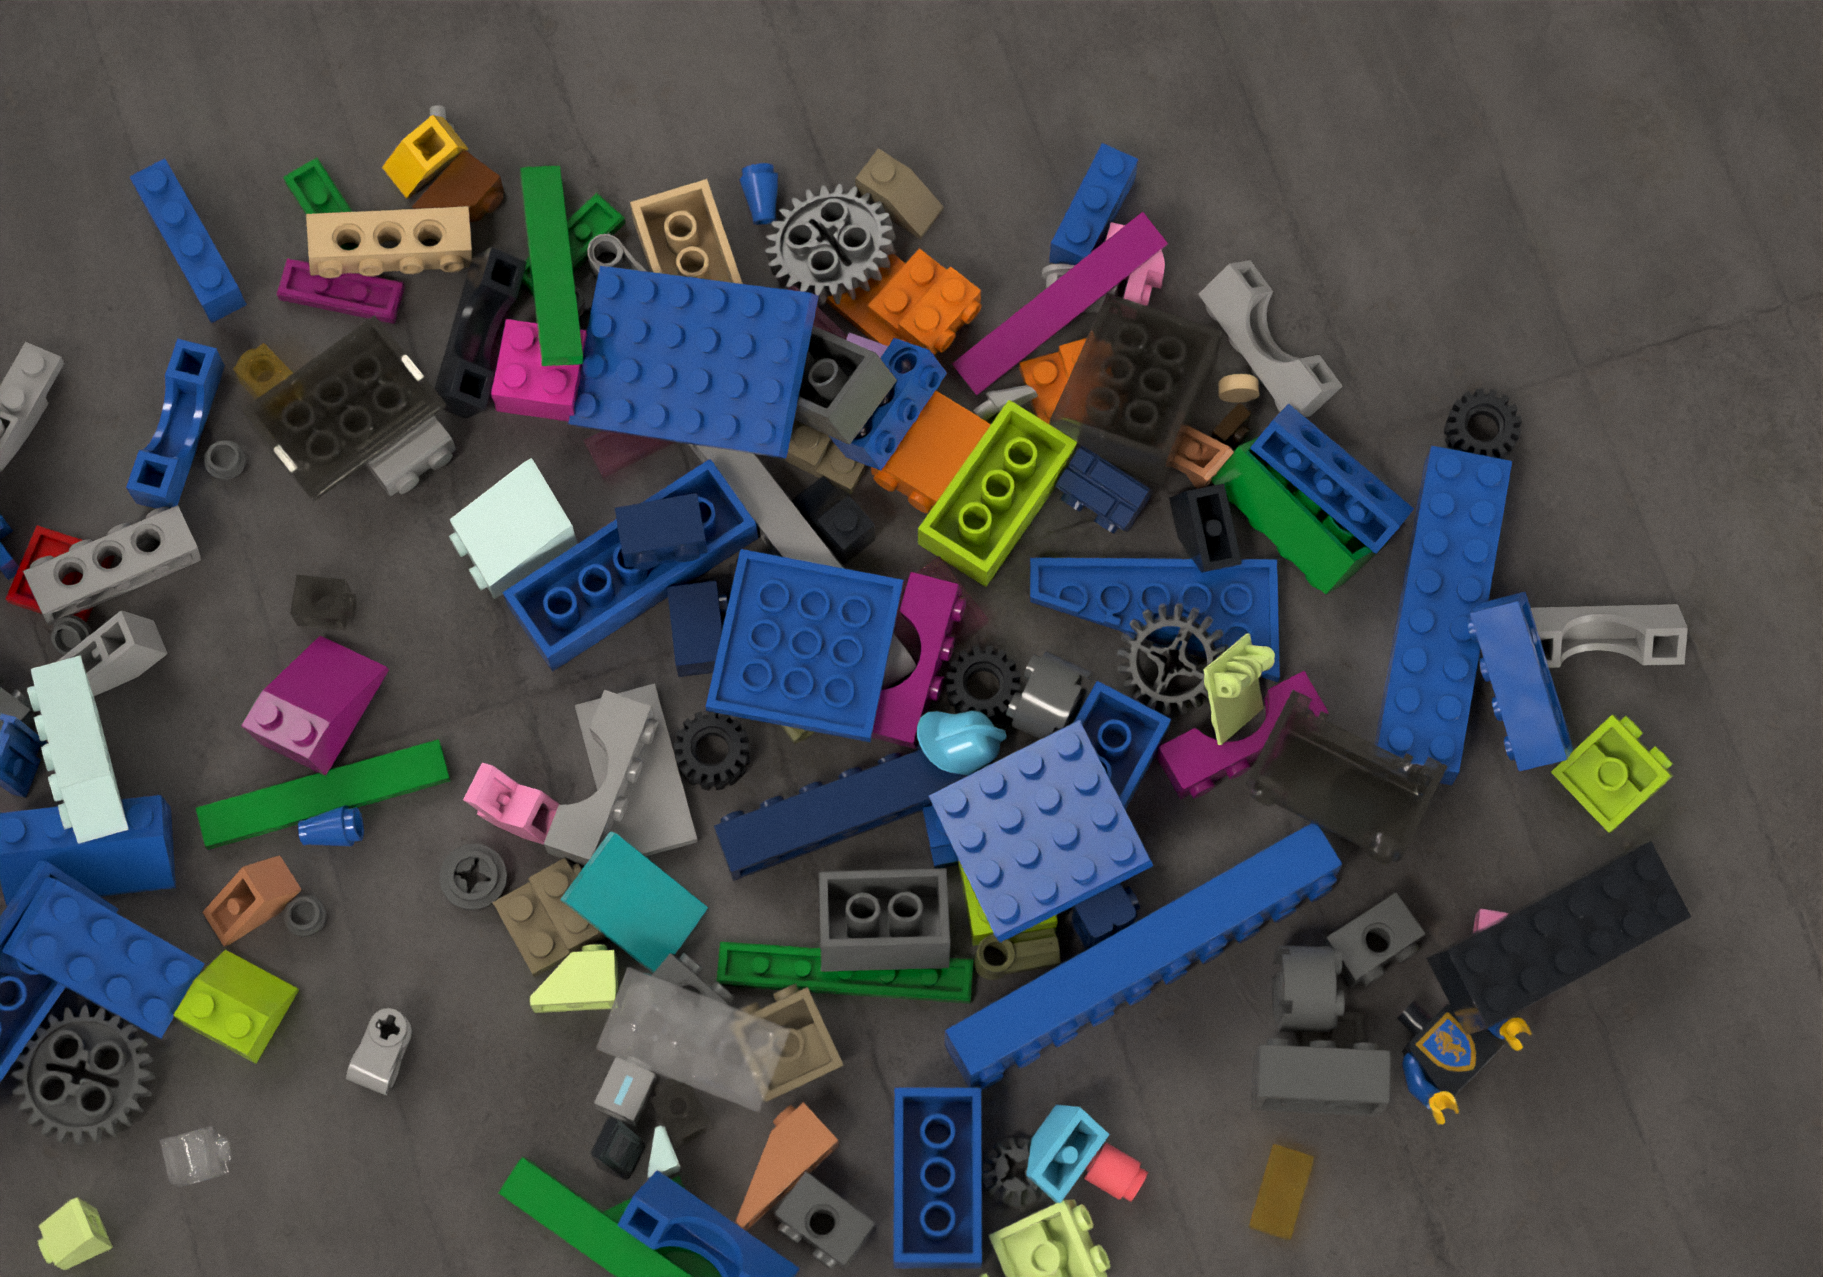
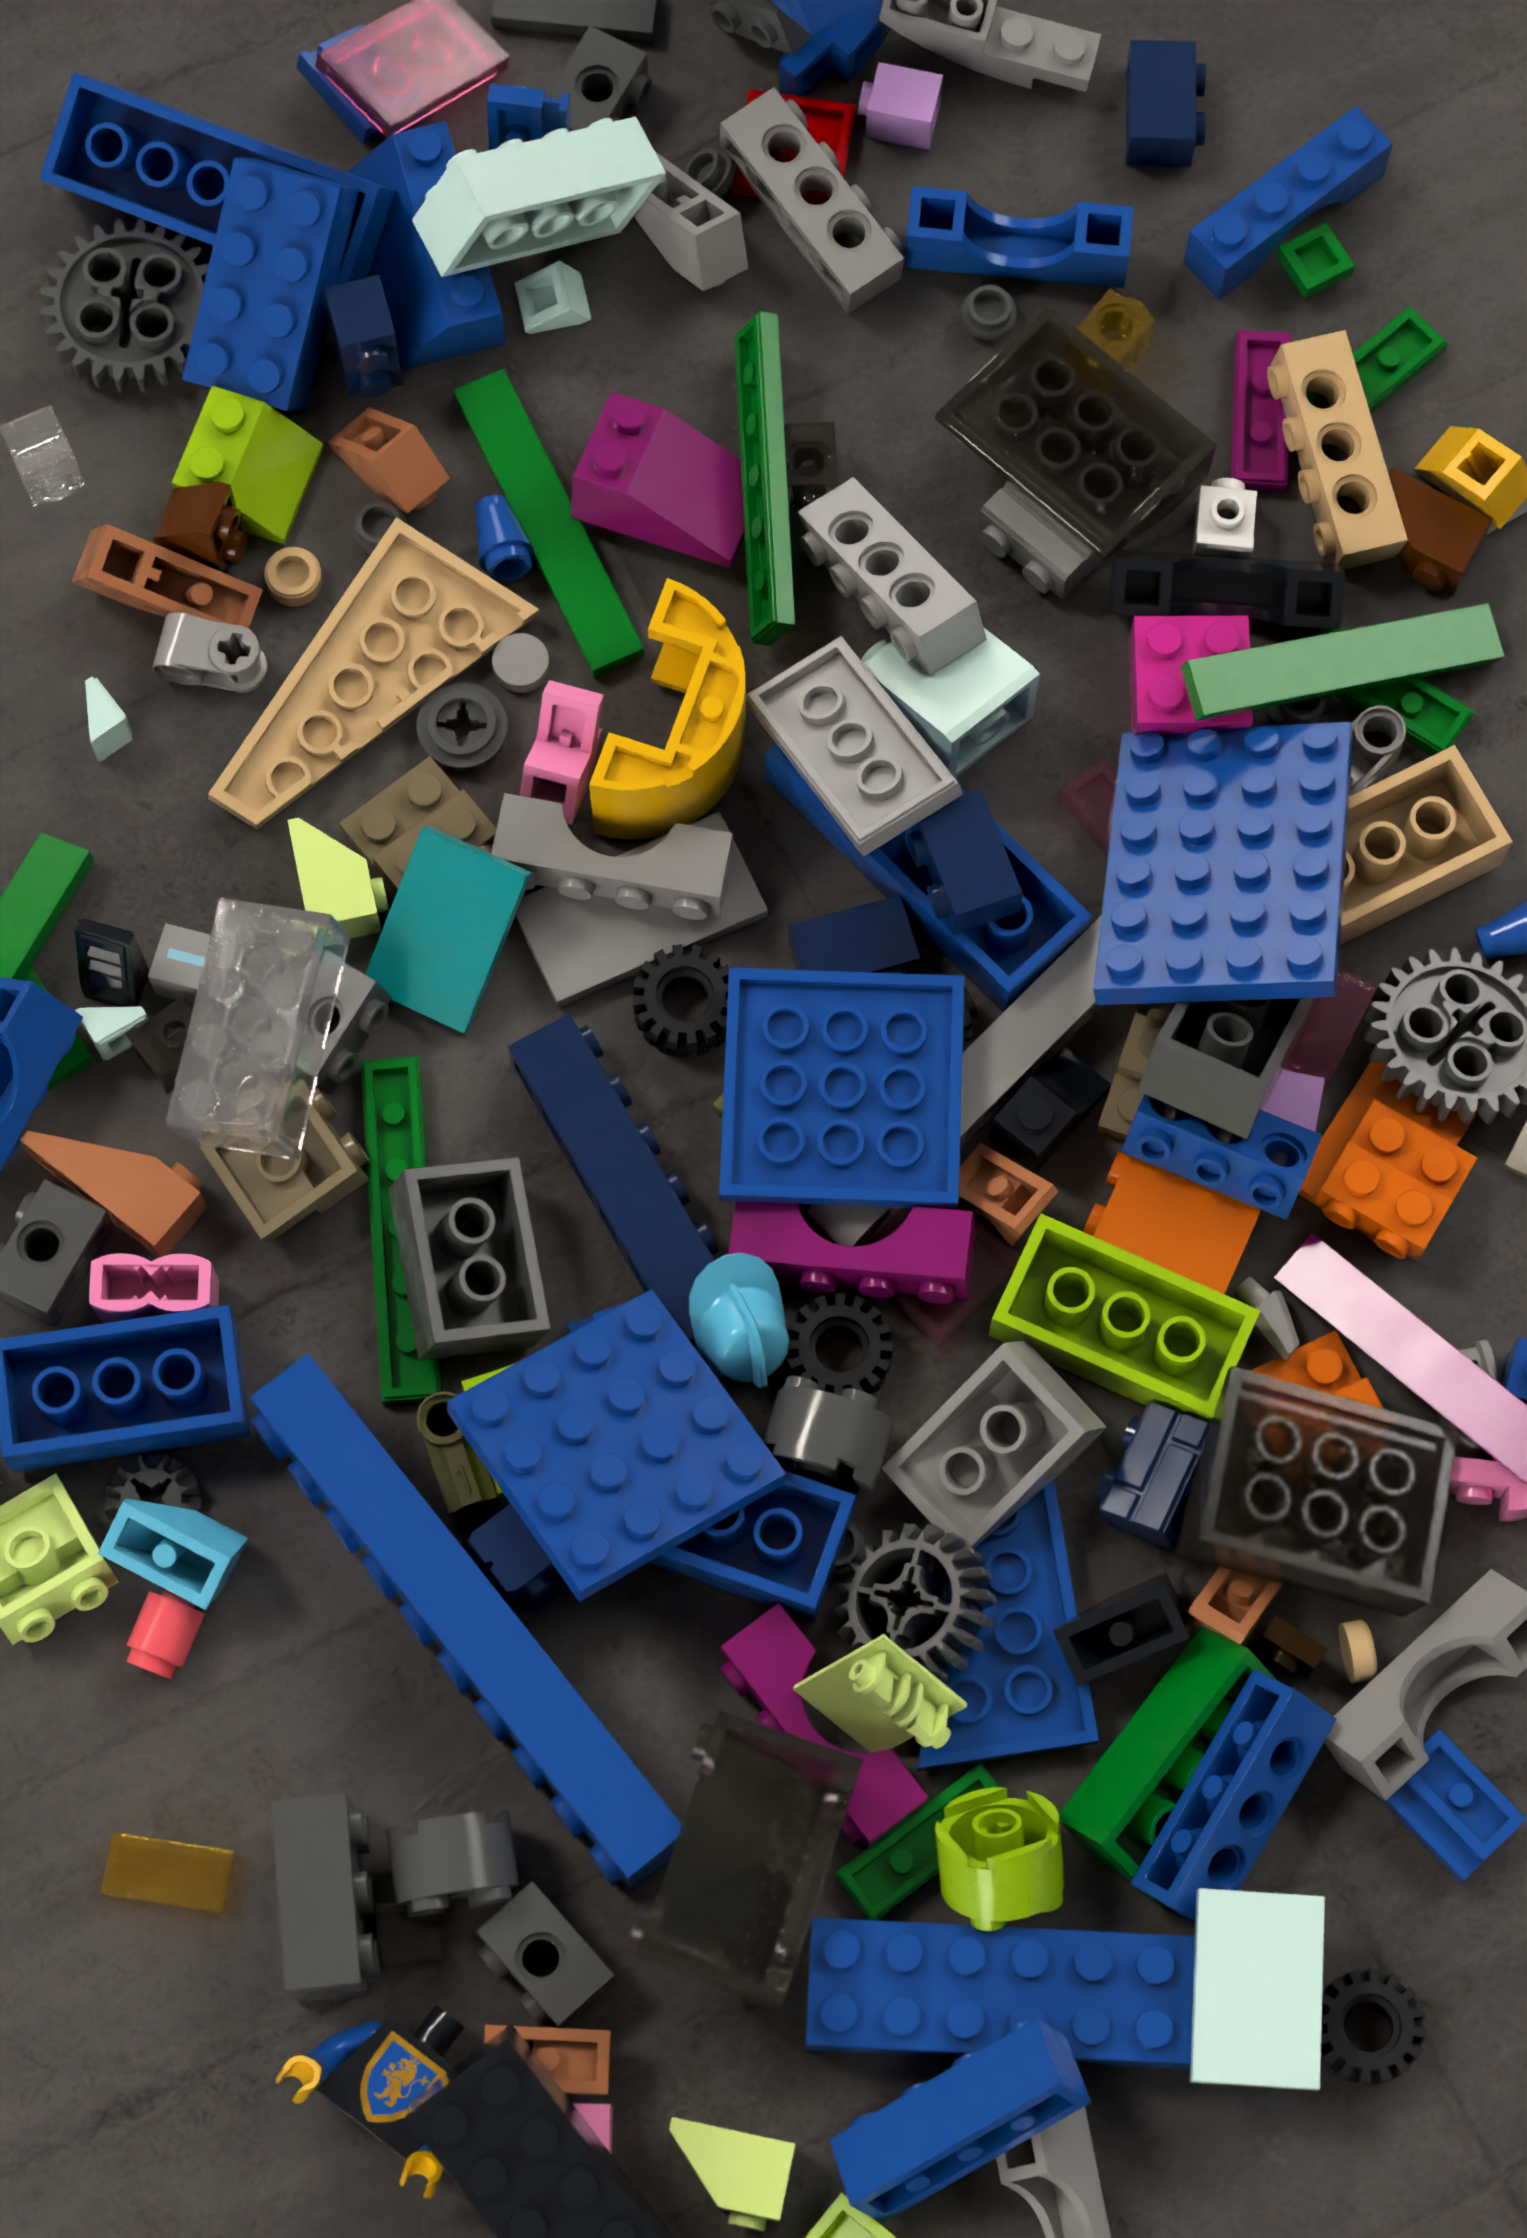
camera: 80 degrees right, 0 degrees up
none -> nougat slope [72,524,263,642]
none -> light aqua slope [85,676,133,762]
none -> bright pink brick [89,1253,220,1323]
none -> reddish brown slope [153,482,247,574]
none -> tan wing [208,517,539,830]
none -> tan tile [264,547,323,607]
none -> dark blue brick [324,275,403,398]
none -> nougat slope [483,2025,611,2096]
none -> light grey tile [492,633,549,693]
none -> light aqua slope [514,261,591,334]
none -> yellow cylinder [589,578,746,839]
none -> yellowish green slope [669,2117,795,2232]
none -> green tile [734,311,795,646]
none -> light grey tile [746,636,963,857]
none -> light grey brick [798,477,987,675]
none -> green tile [834,1763,1000,1921]
none -> lavender brick [858,62,943,150]
none -> light grey slope [881,1340,1107,1549]
none -> lime brick [935,1787,1064,1931]
none -> nougat slope [959,1143,1059,1246]
none -> dark blue brick [1125,40,1206,167]
none -> light aqua tile [1190,1888,1325,2091]
none -> white brick [1192,478,1257,558]
none -> green plate [1276,222,1355,300]
none -> blue plate [1373,1729,1527,1883]

